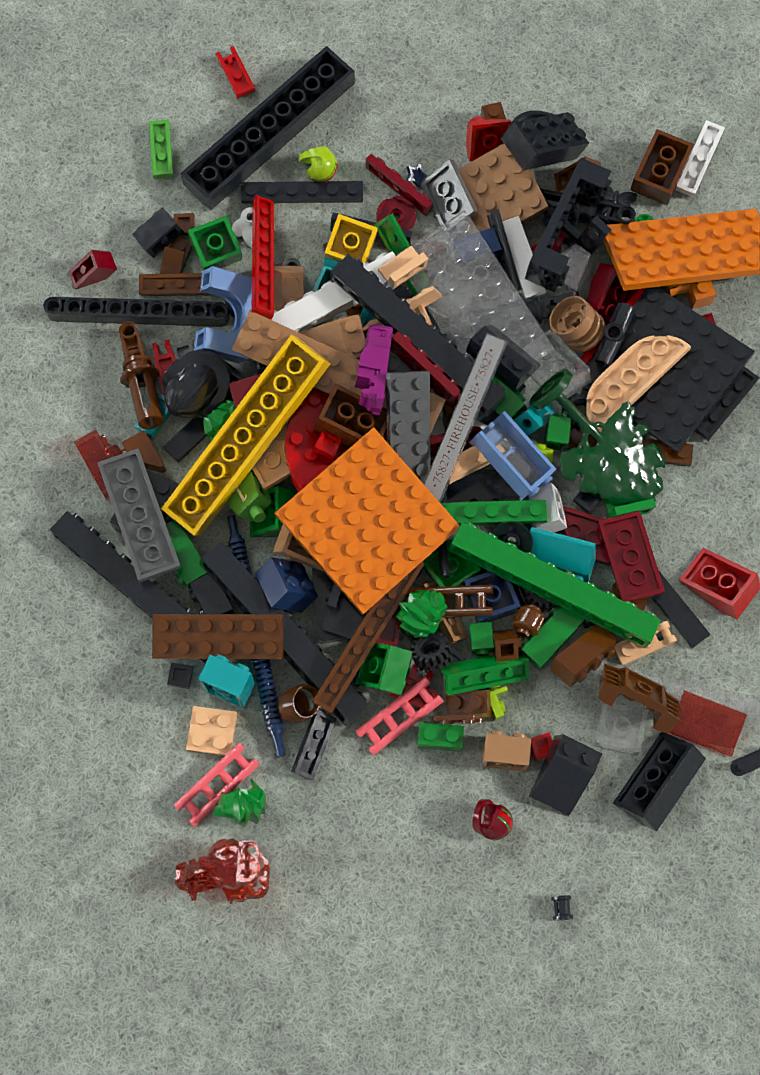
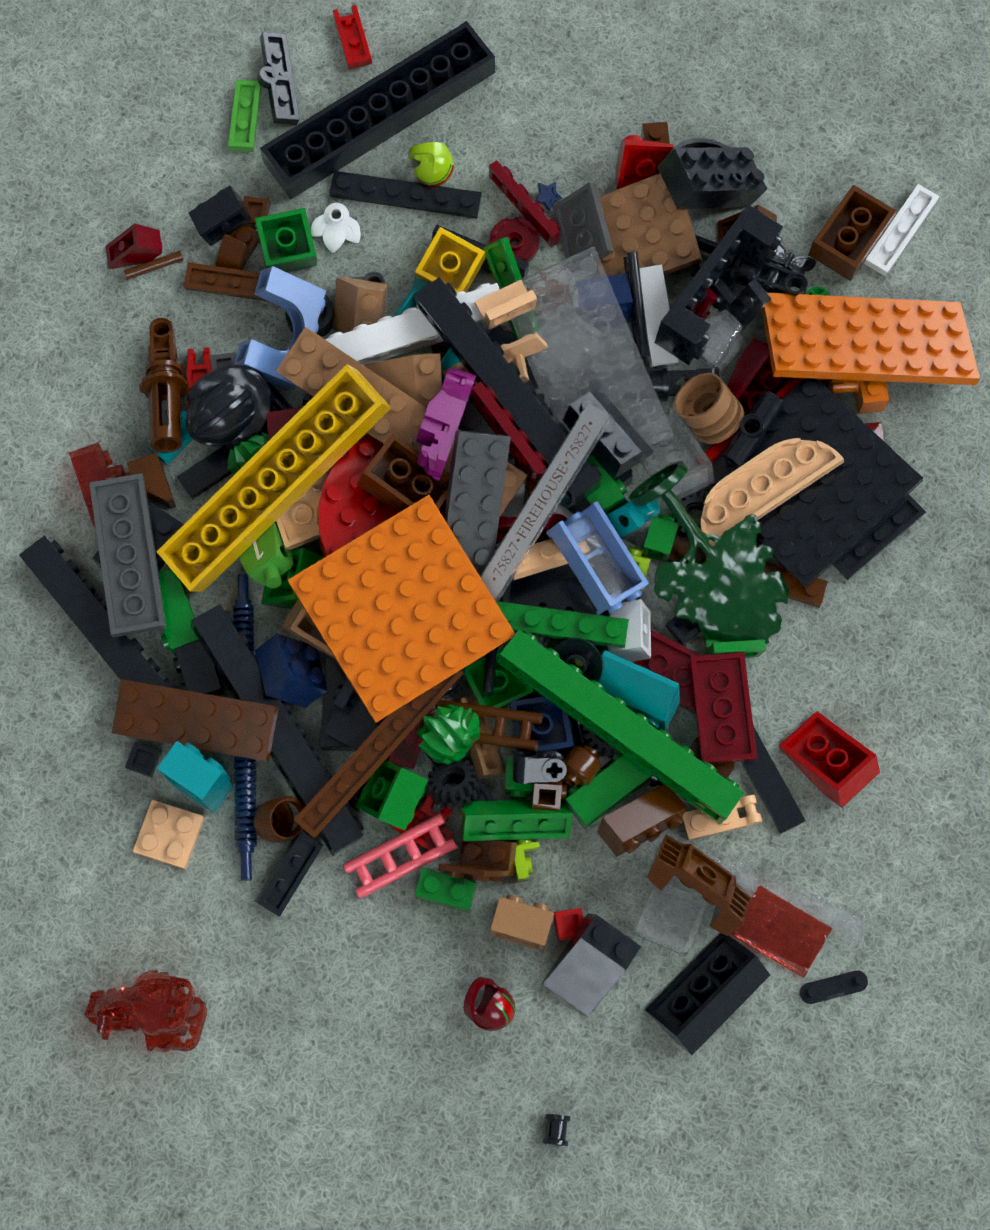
camera: 10 degrees right, 0 degrees up
black beam [43,297,230,327] -> none
coral bar [174,742,260,827] -> none
green hair [214,778,266,827] -> none
red tile [251,195,274,320] -> none
red plate [313,429,342,460] -> none
none -> reddish brown piece [123,251,183,280]
none -> hinge [257,32,300,125]
none -> black piece [513,750,567,784]

